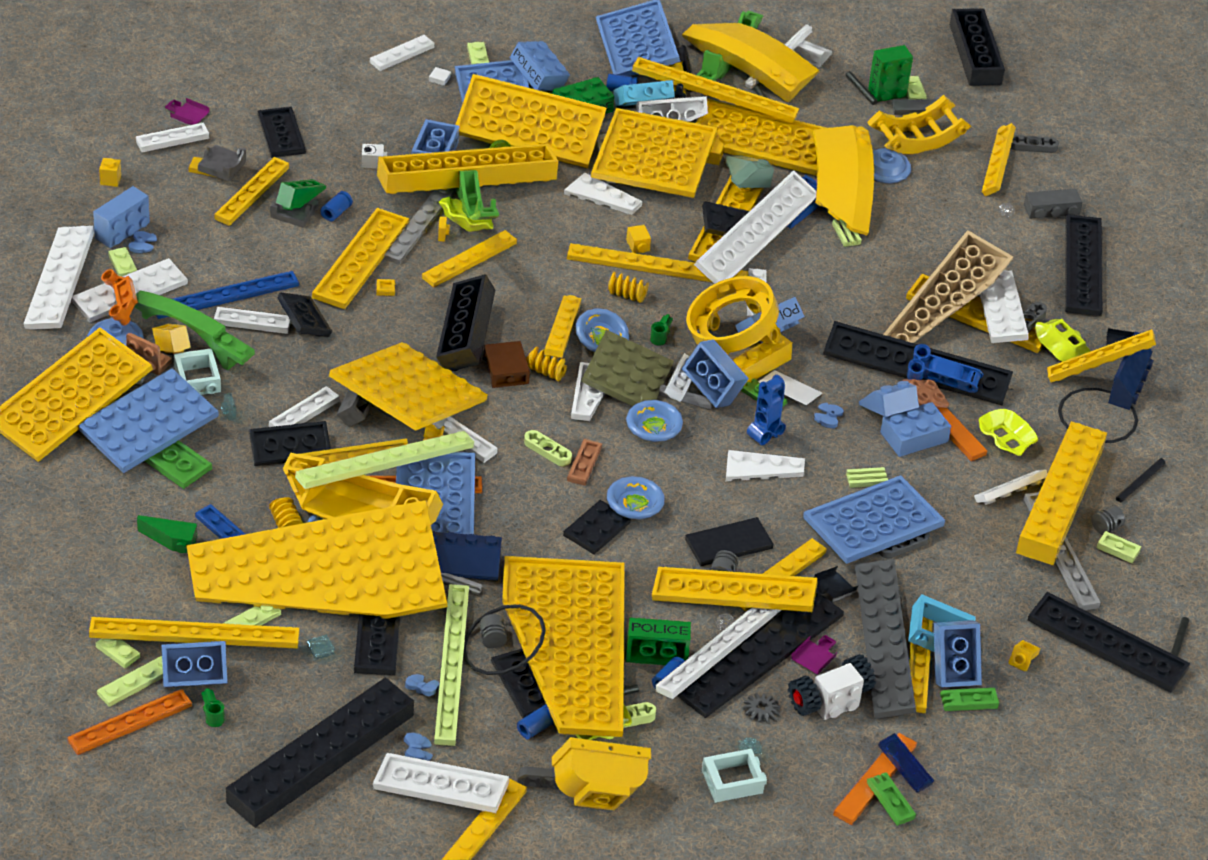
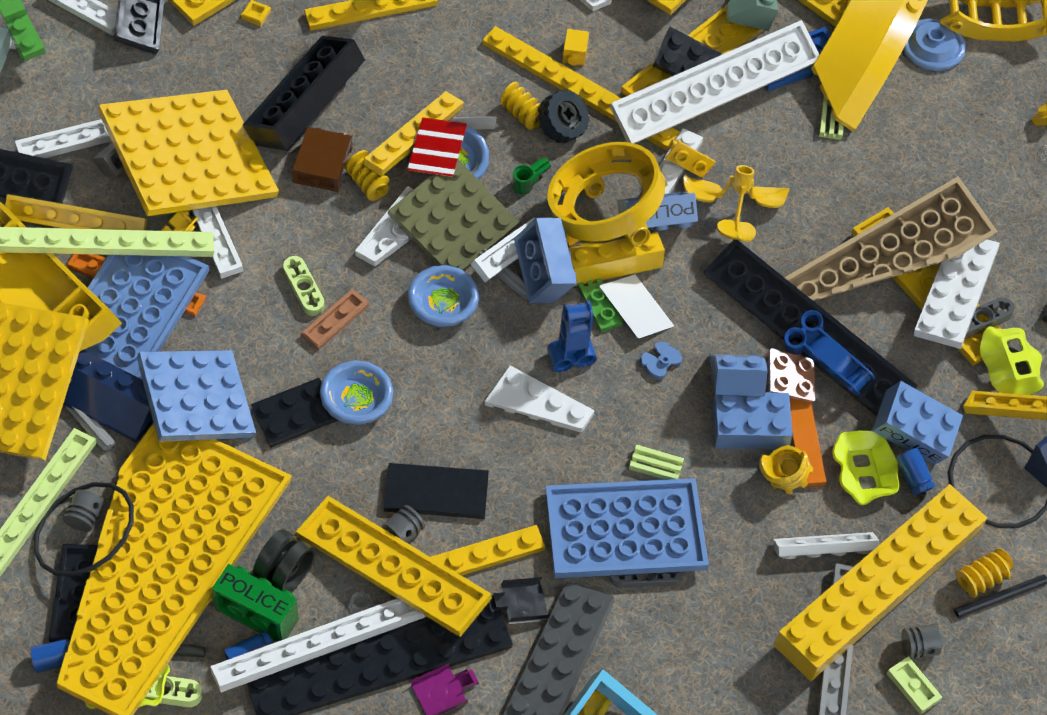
camera: 25 degrees right, 15 degrees up
none -> medium blue plate [137,350,256,442]
none -> pearl dark grey wheel [252,529,316,593]
none -> red sticker [407,117,467,177]
none -> white sticker [453,117,497,130]
none -> black wheel [538,90,589,143]
none -> yellow hinge [665,139,716,178]
none -> yellow plant [683,165,789,242]
none -> yellow hair [759,445,813,494]
none -> medium blue brick [872,381,963,465]
none -> blue piece [895,447,936,496]
none -> yellow piece [956,548,1013,598]

